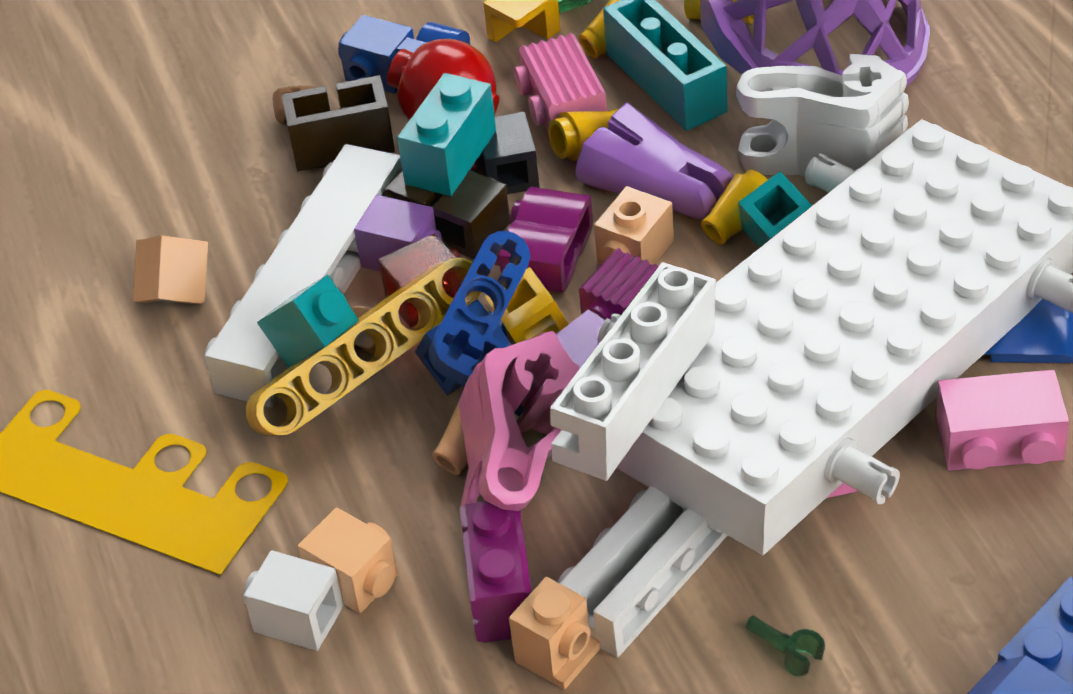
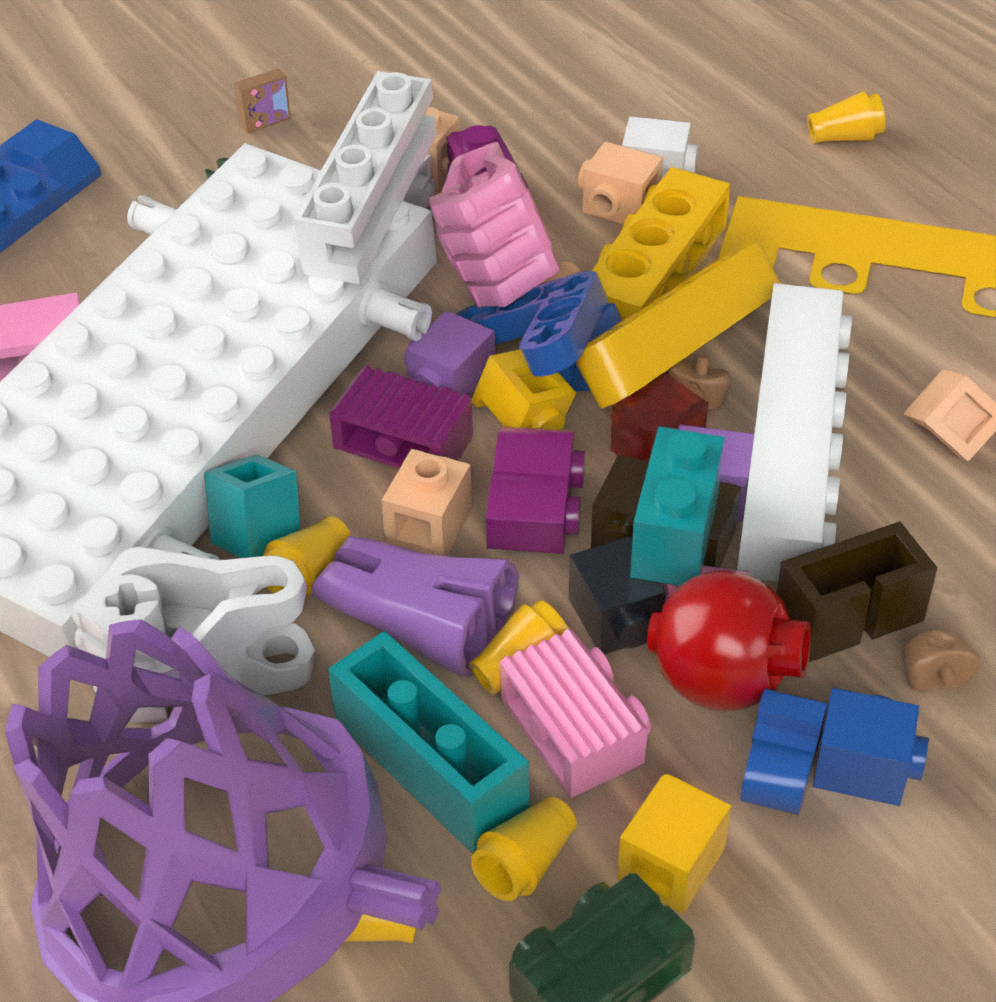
camera: 165 degrees right, 0 degrees up
teal brick [257,274,359,368] -> none
none -> yellow brick [591,167,731,320]
none -> yellow cone [807,91,886,144]

